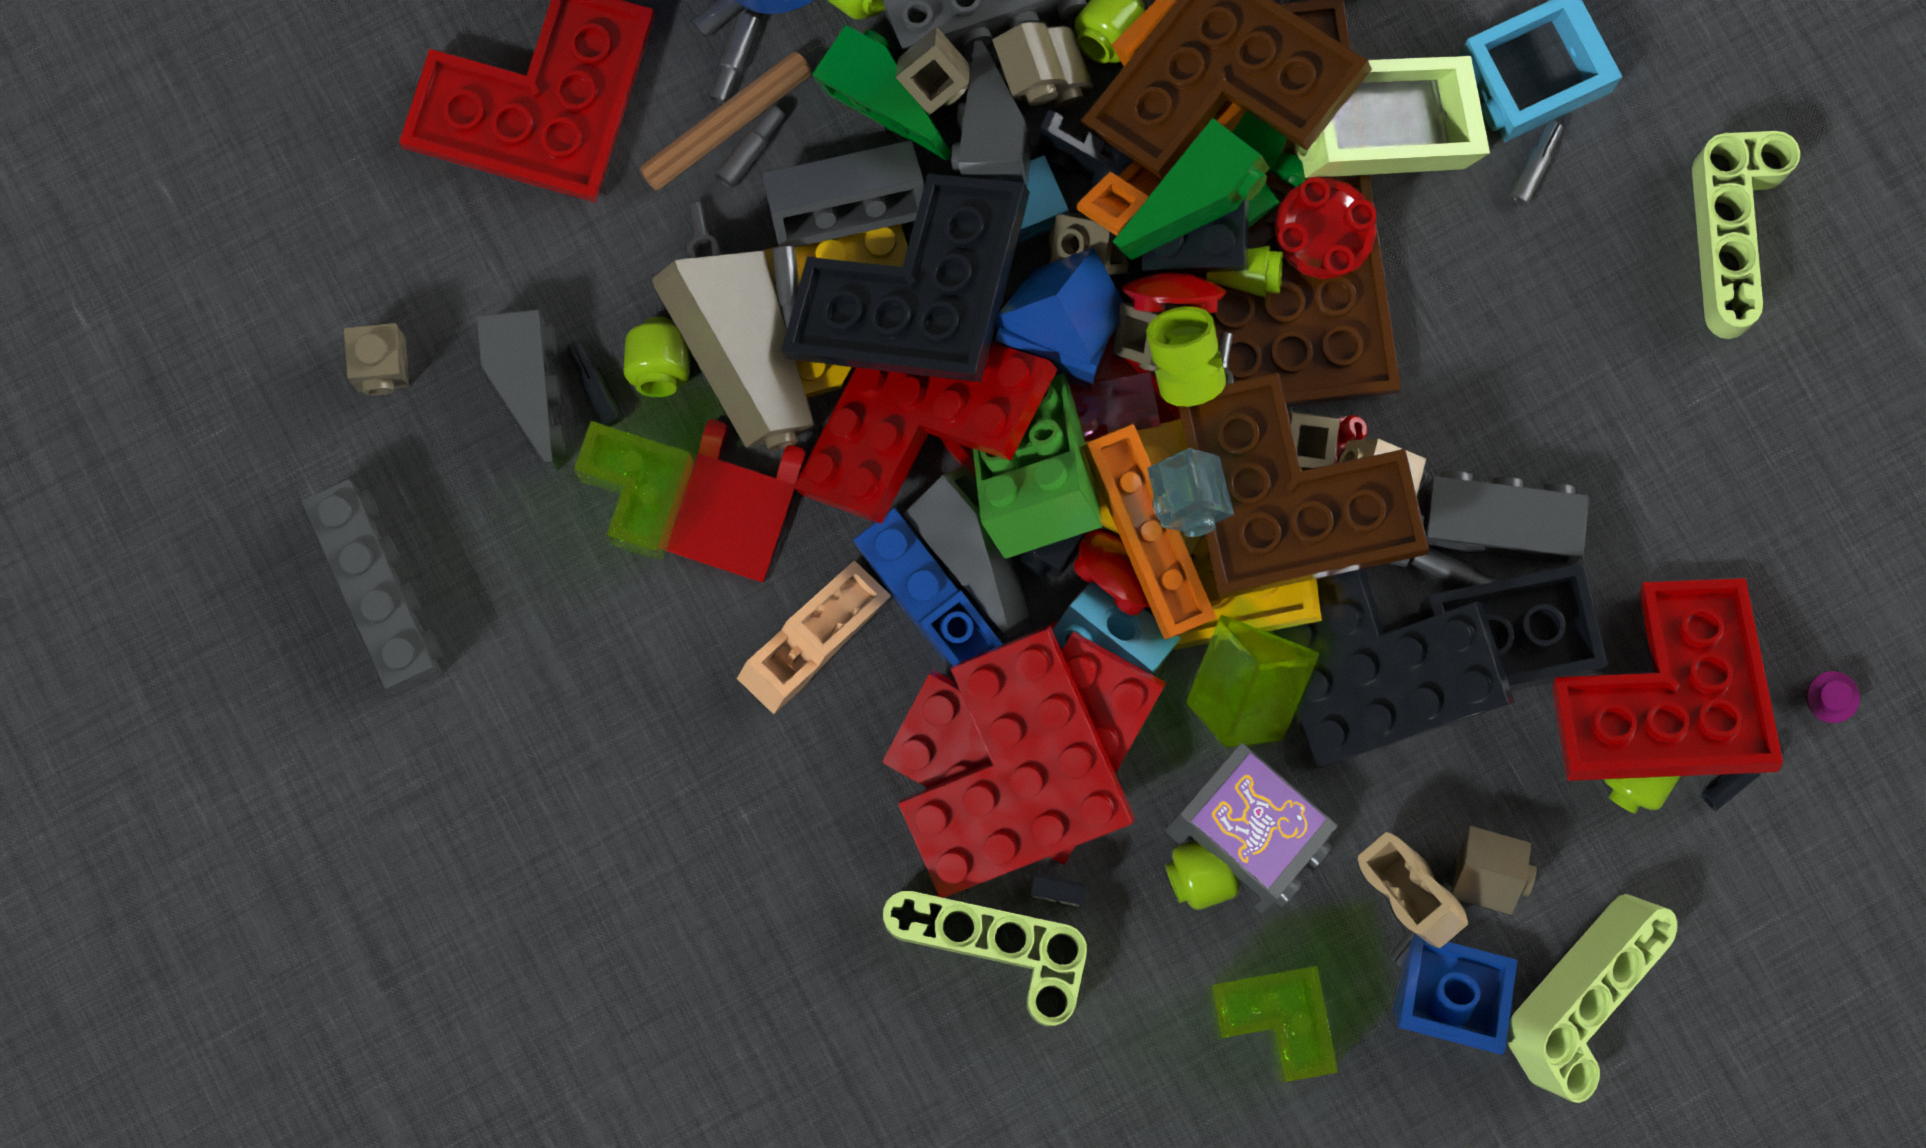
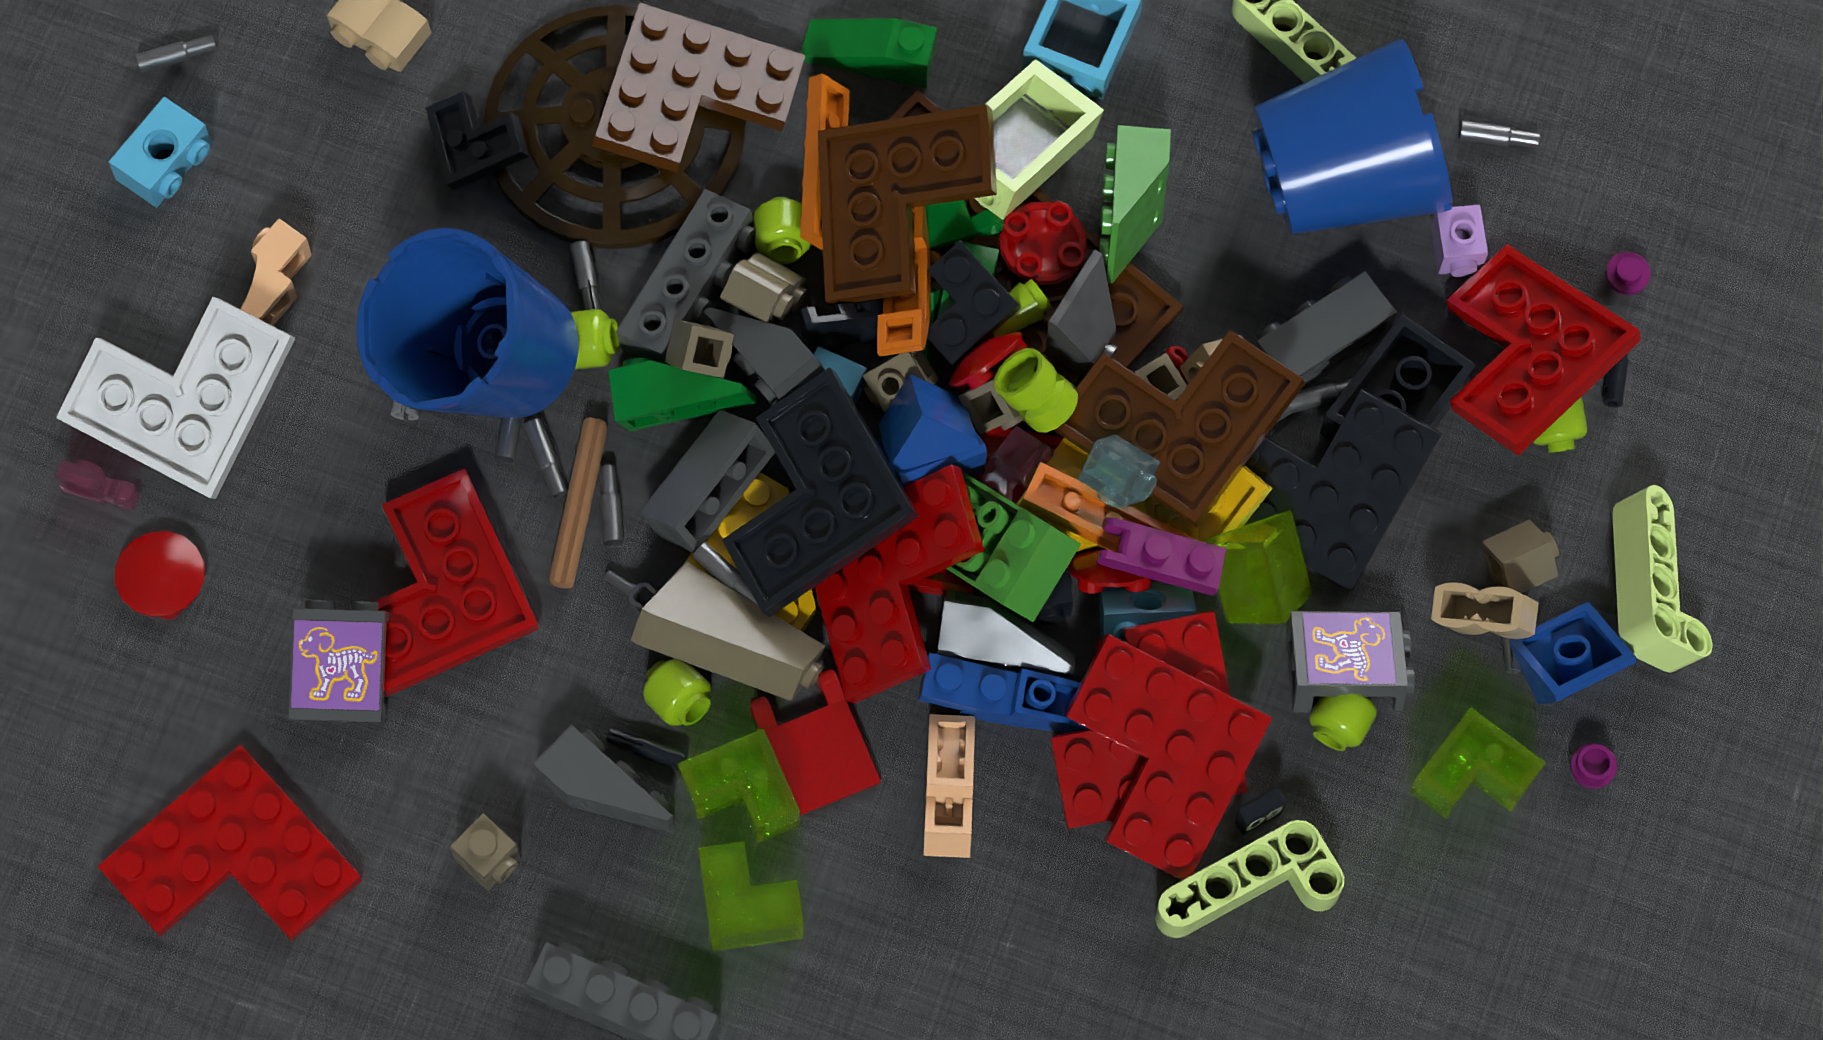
camera: 40 degrees left, 10 degrees down
green slope [1113,118,1270,260] -> none
flat silver piece [1507,120,1563,207] -> none
none -> red plate [98,745,363,942]
none -> panel [288,600,390,723]
none -> clear neon green brick [698,841,804,951]
none -> flat silver slope [1045,250,1118,377]
none -> magenta hinge [1097,517,1226,596]
none -> bright green slope [1099,125,1171,284]
none -> blue cone [1251,39,1453,235]
none -> lavender brick [1431,204,1488,277]
none -> flat silver pin [1459,121,1540,148]
none -> magenta plate [1570,743,1617,789]

